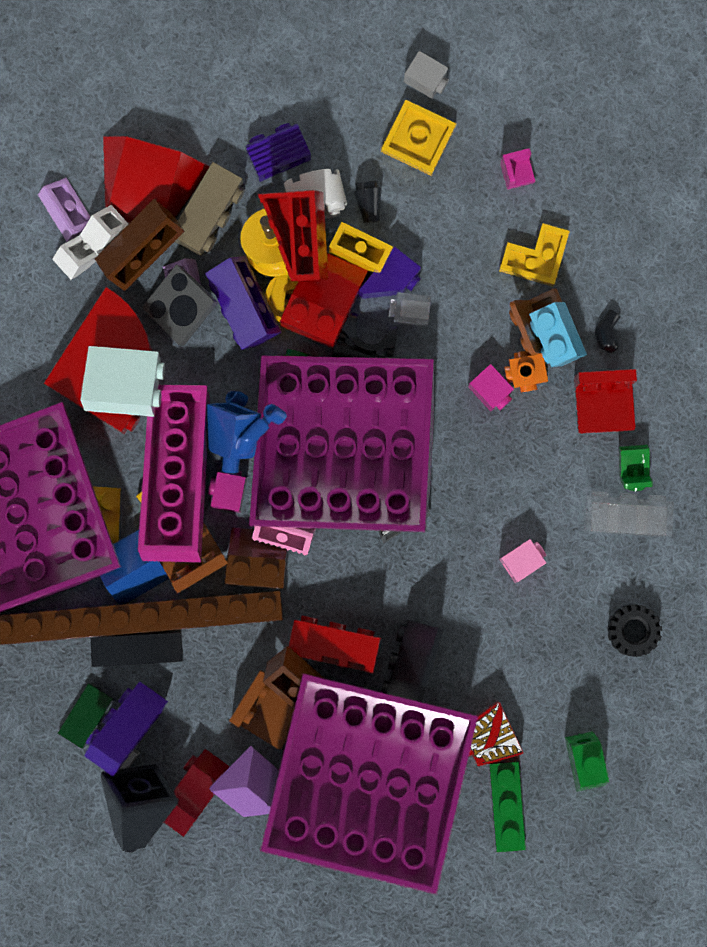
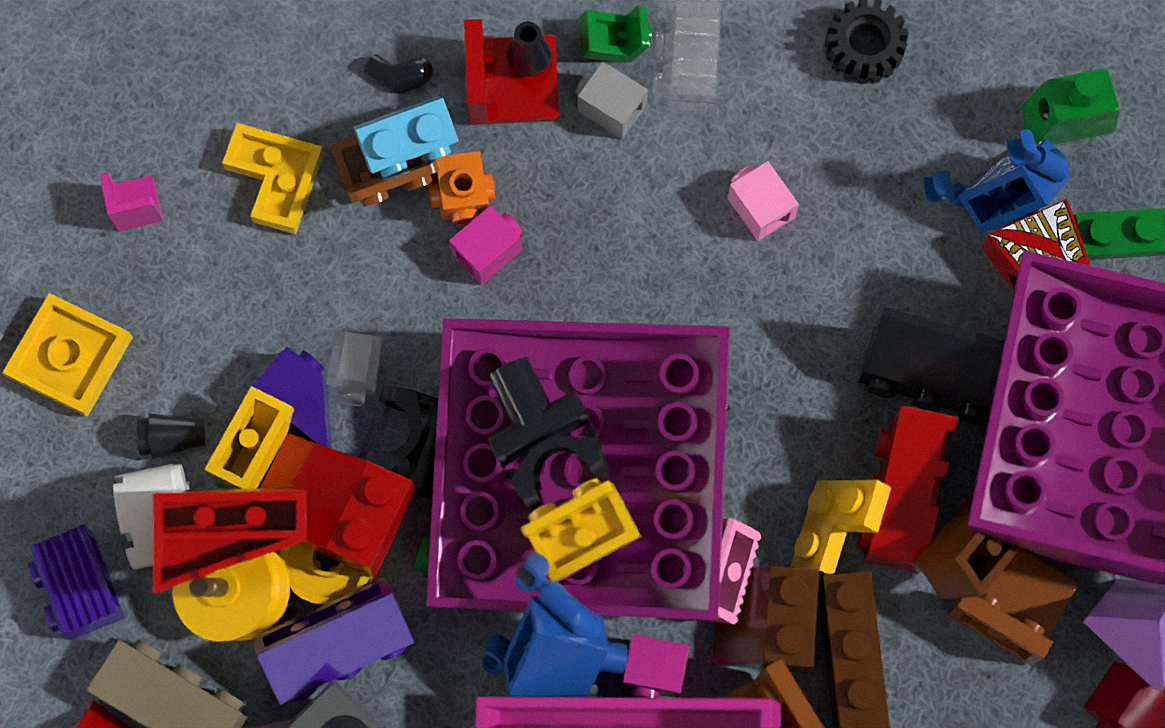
camera: 85 degrees left, 10 degrees down
none -> black connector [487,357,610,512]
none -> black cone [507,21,552,77]
none -> yellow bracket [521,479,641,582]
none -> light grey brick [575,62,648,139]
none -> yellow plate [790,480,891,576]
none -> blue torso [923,130,1071,233]

